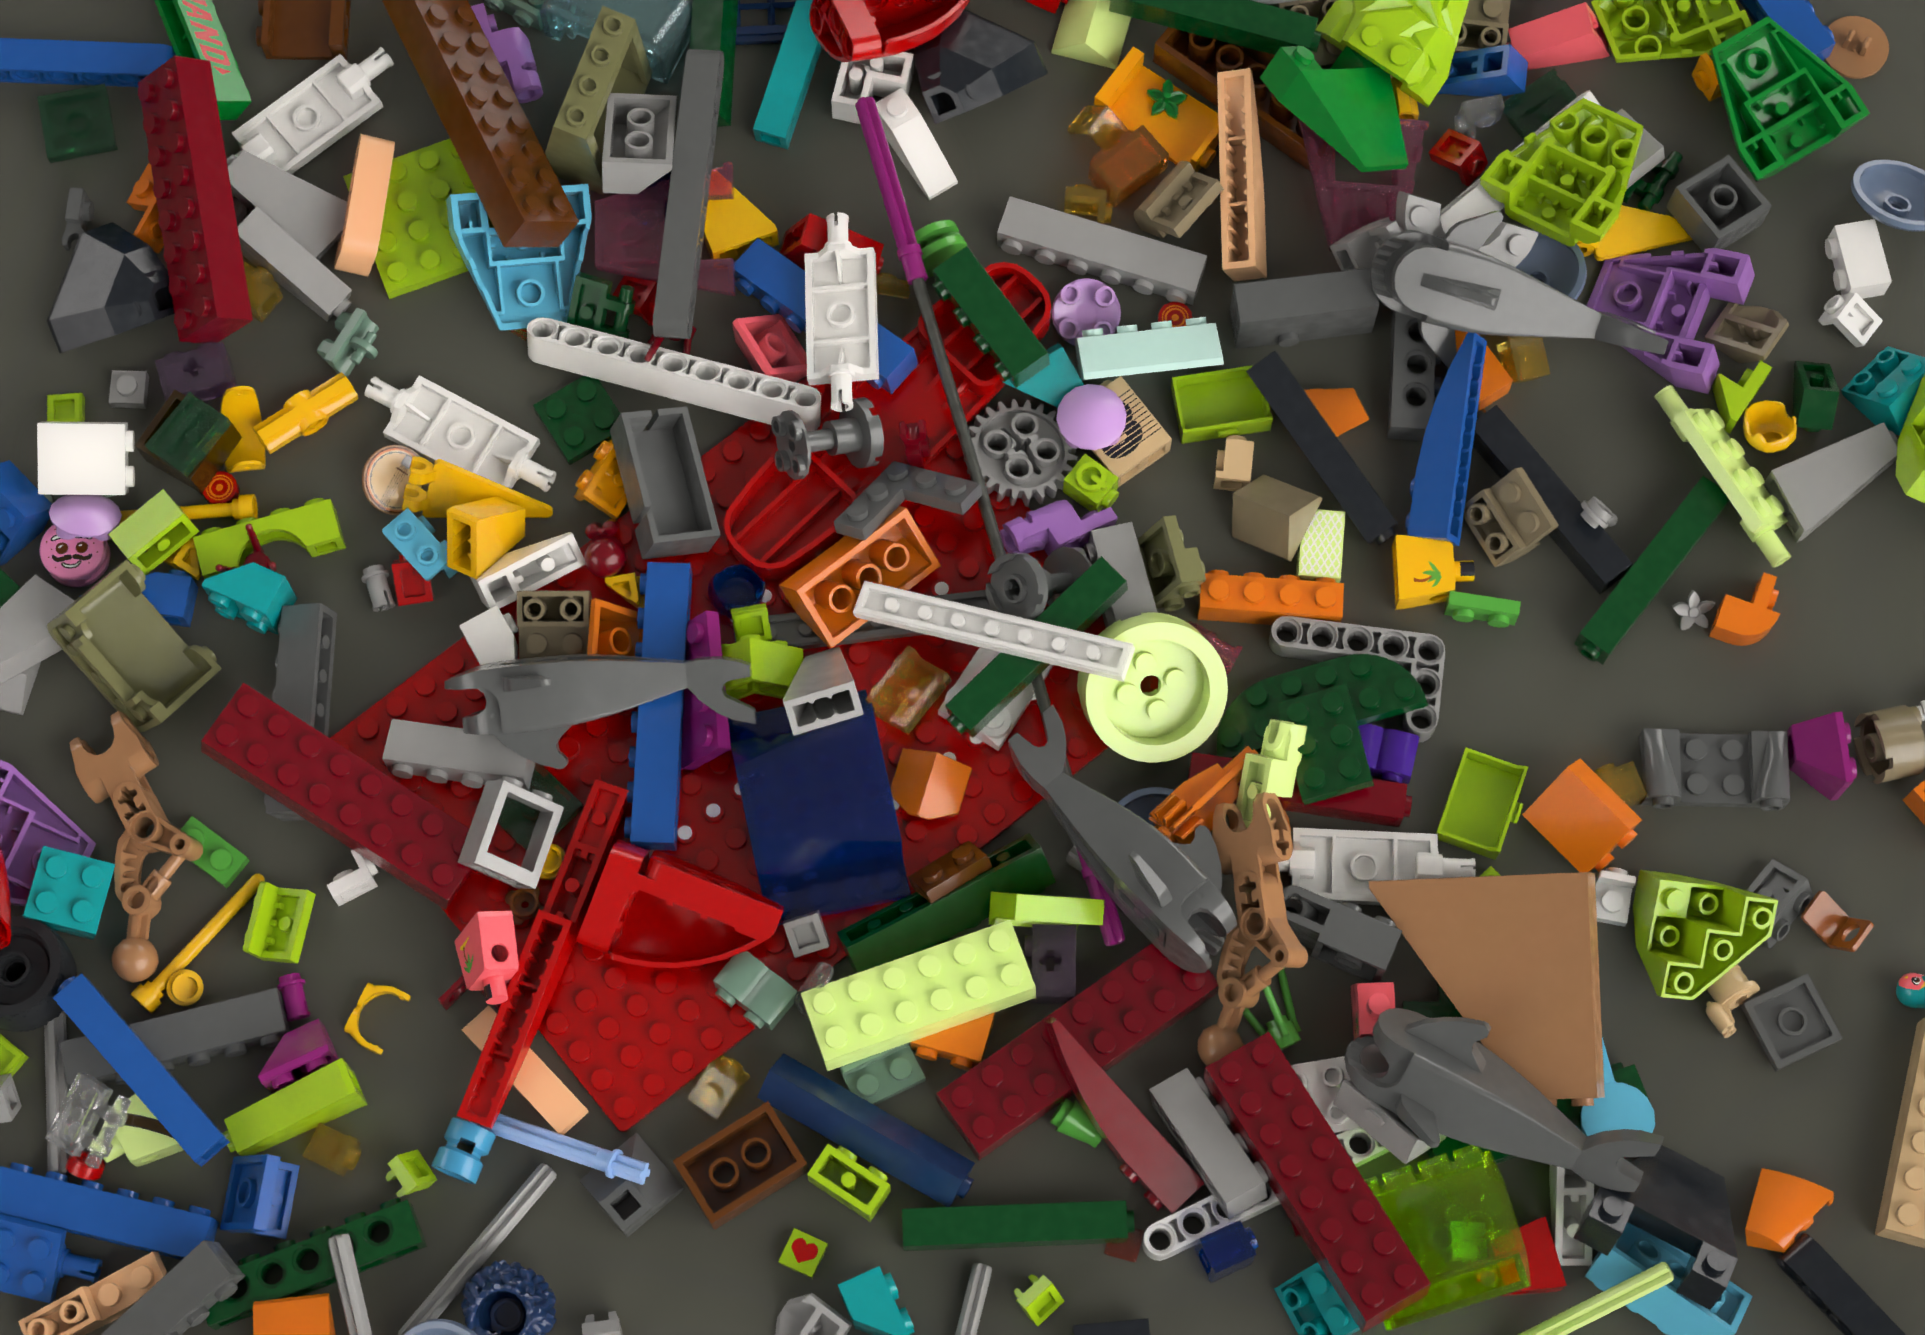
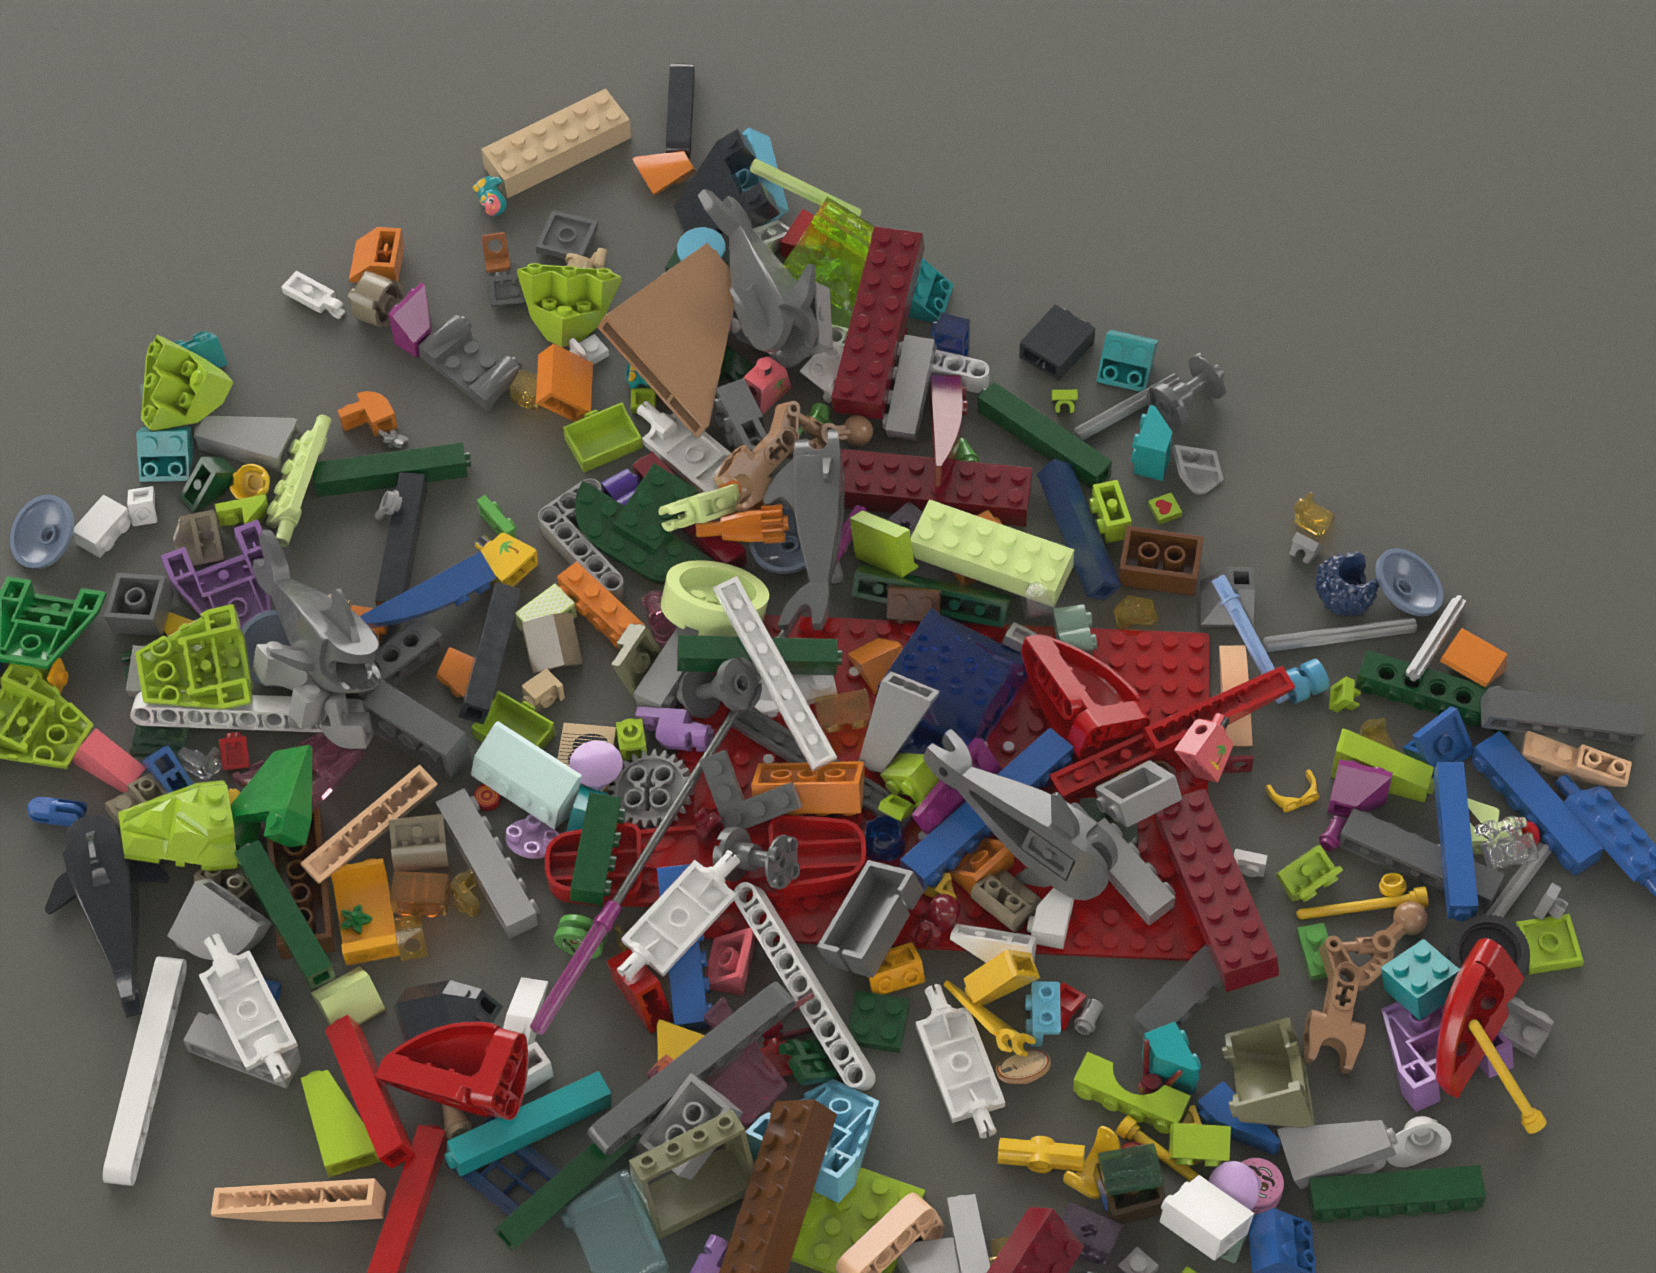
camera: 135 degrees left, 15 degrees down
sand green hips [317,308,379,378] -> none
dark tan brick [1463,467,1559,567] -> none

